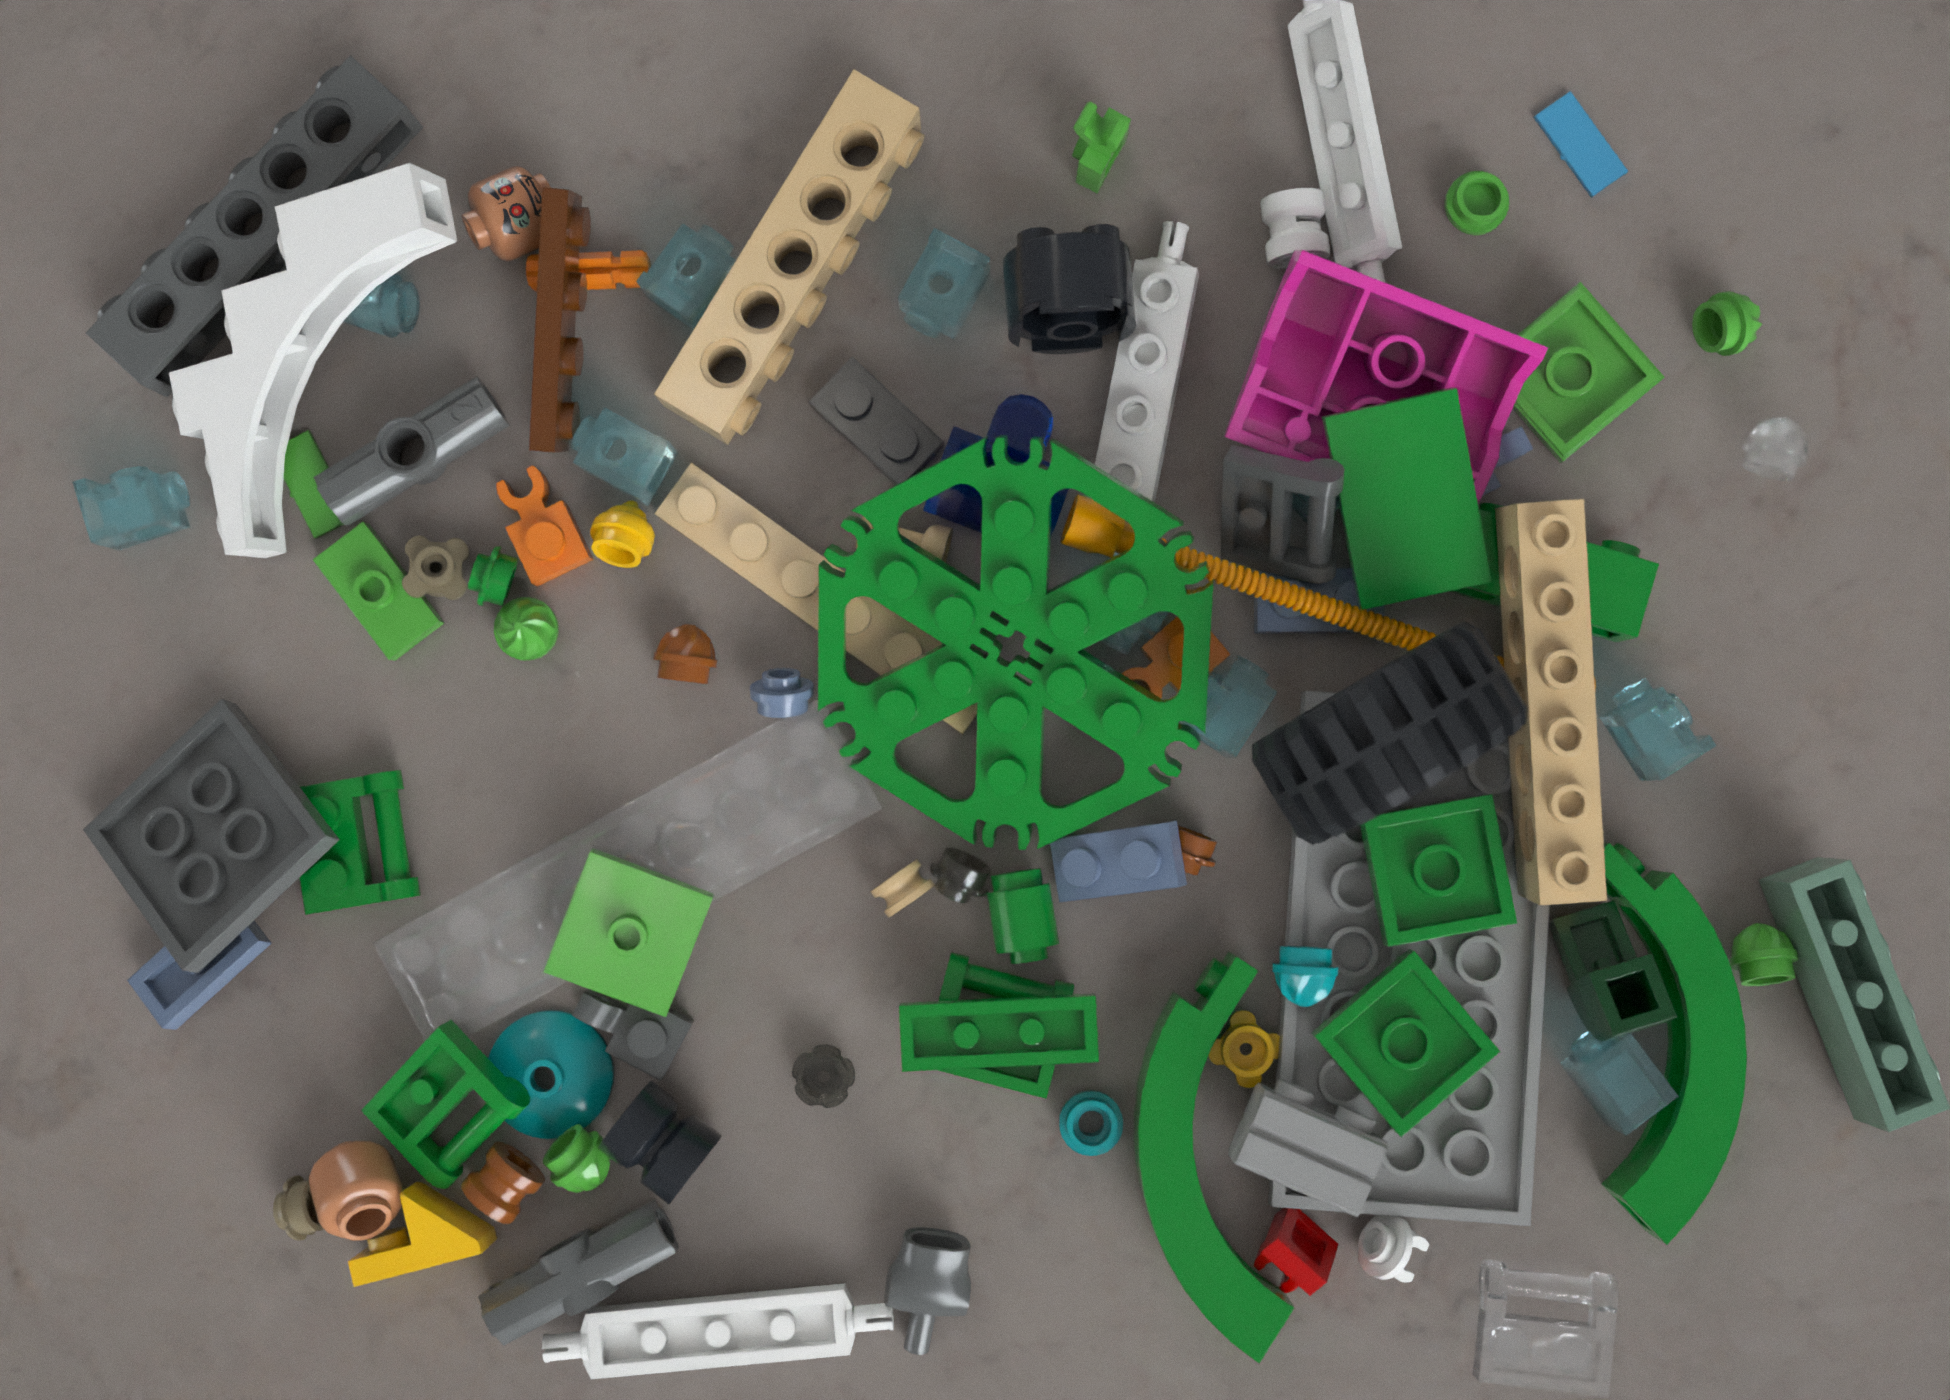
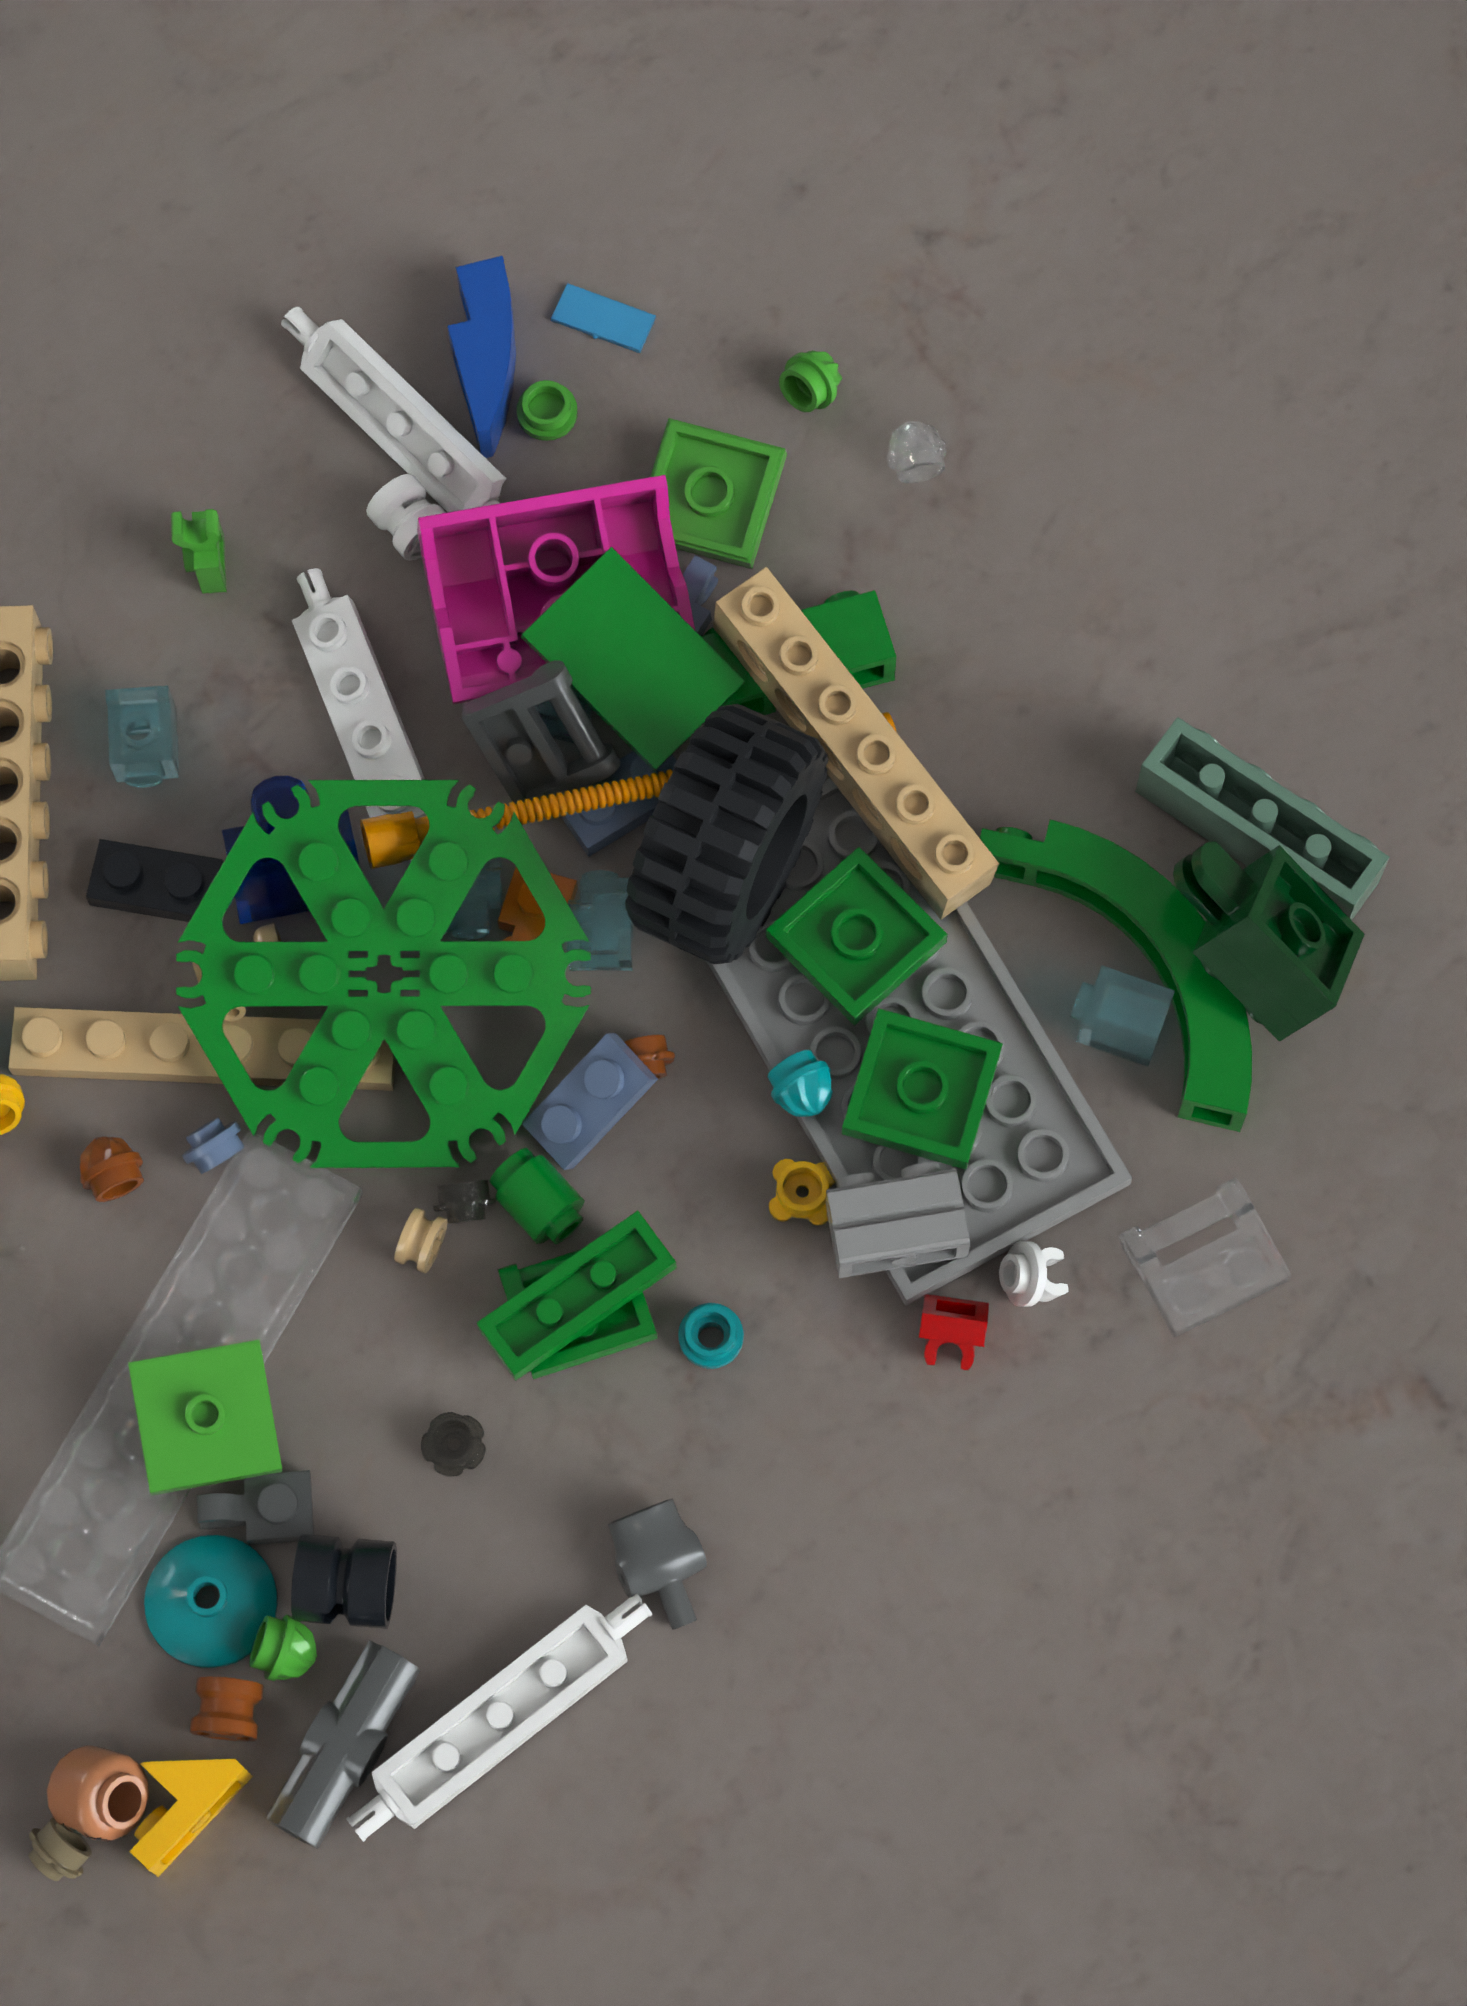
camera: 35 degrees left, 15 degrees down
green plate [361,1020,530,1189] -> none
black brick [1003,224,1136,354] -> none
green arch [1133,951,1294,1364] -> none
dark green brick [1548,900,1677,1042] -> none
clear light blue brick [1600,678,1716,781] -> none
bright green plate [1729,923,1799,986] -> none
none -> blue slope [447,255,516,458]
none -> dark green brick [1173,841,1365,1042]

